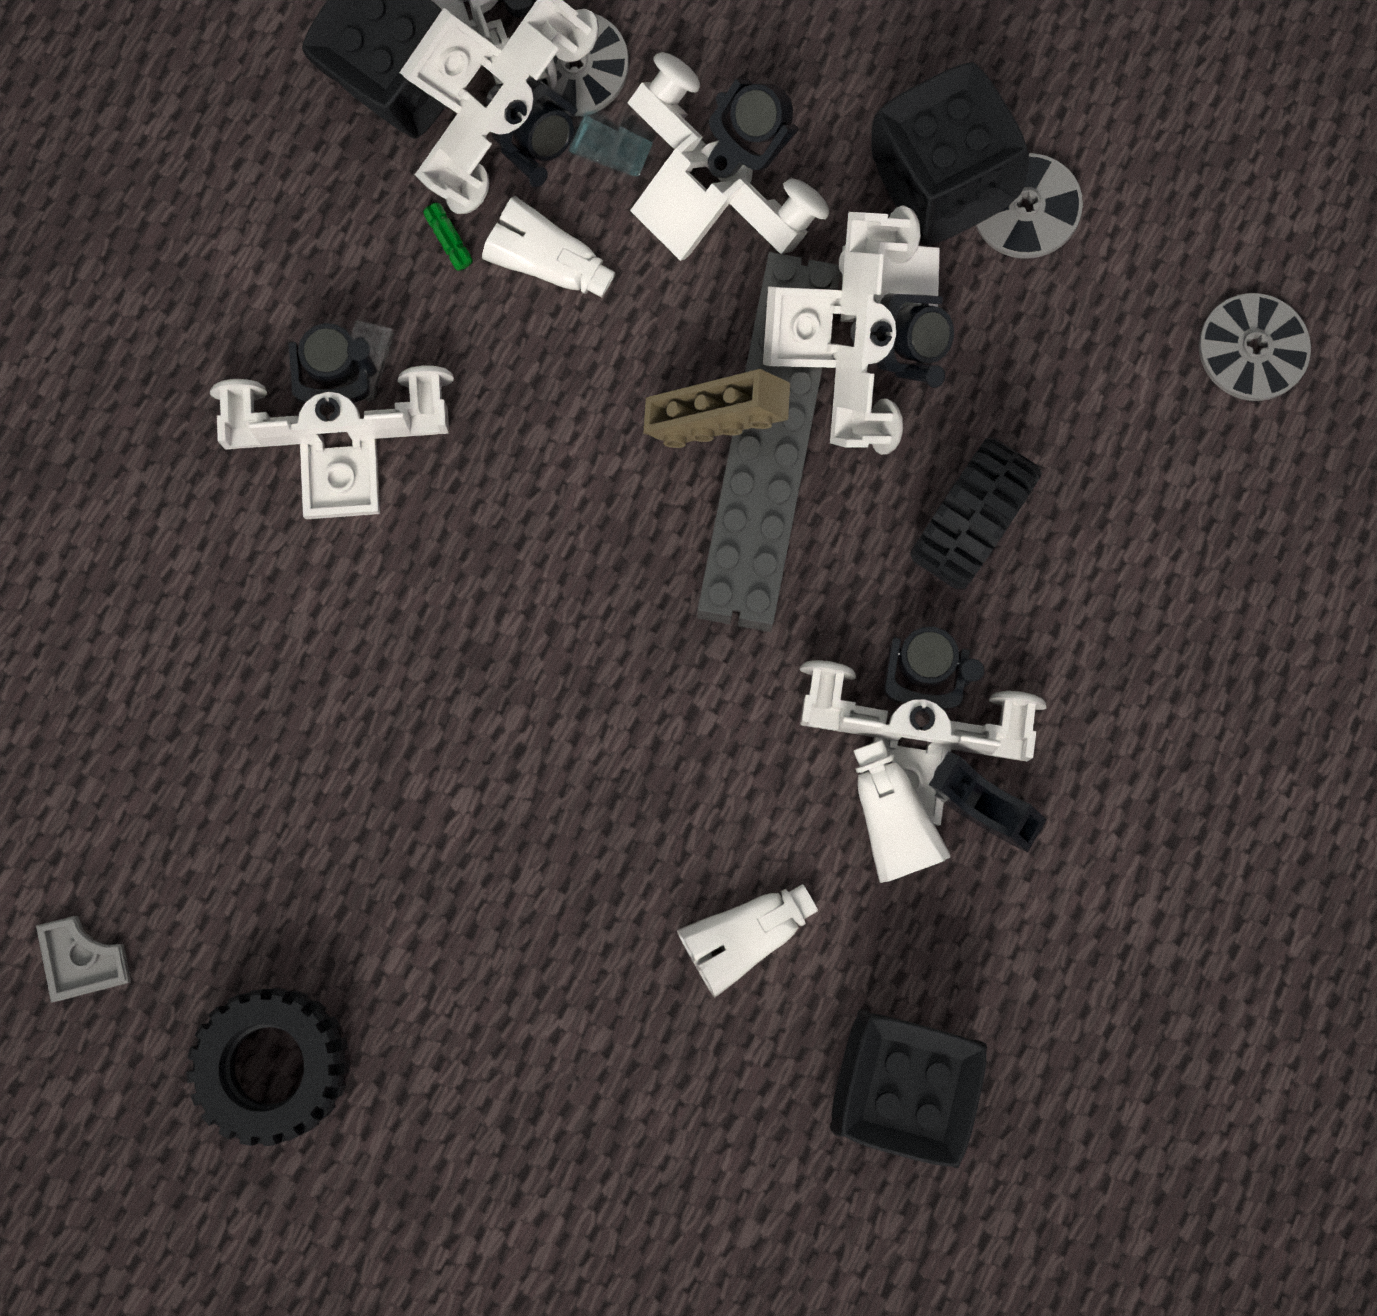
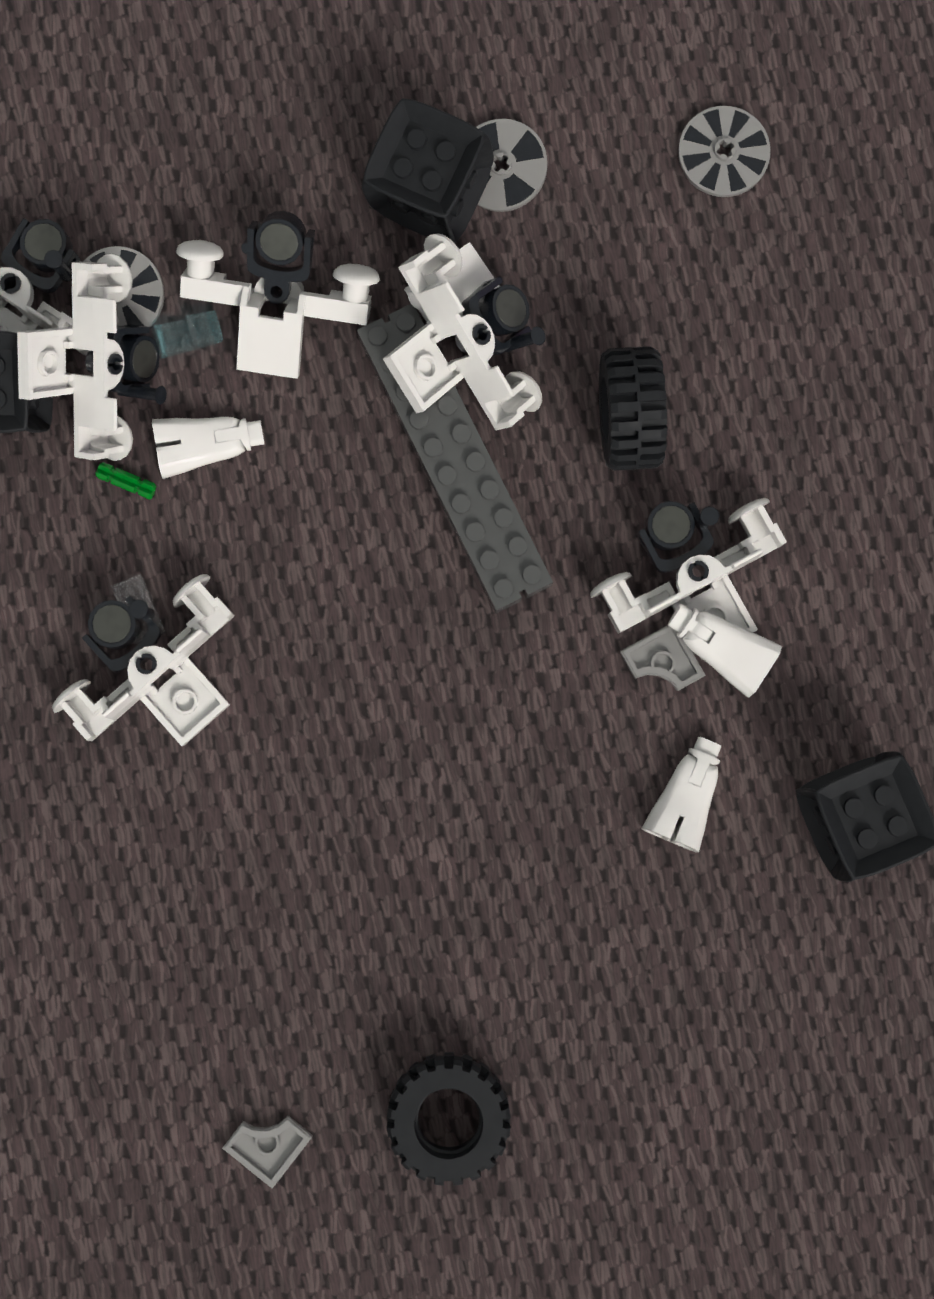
camera: 40 degrees left, 5 degrees up
dark tan brick [643,369,790,448] -> none
black arch [929,751,1047,853] -> none
none -> light grey tile [620,625,706,691]

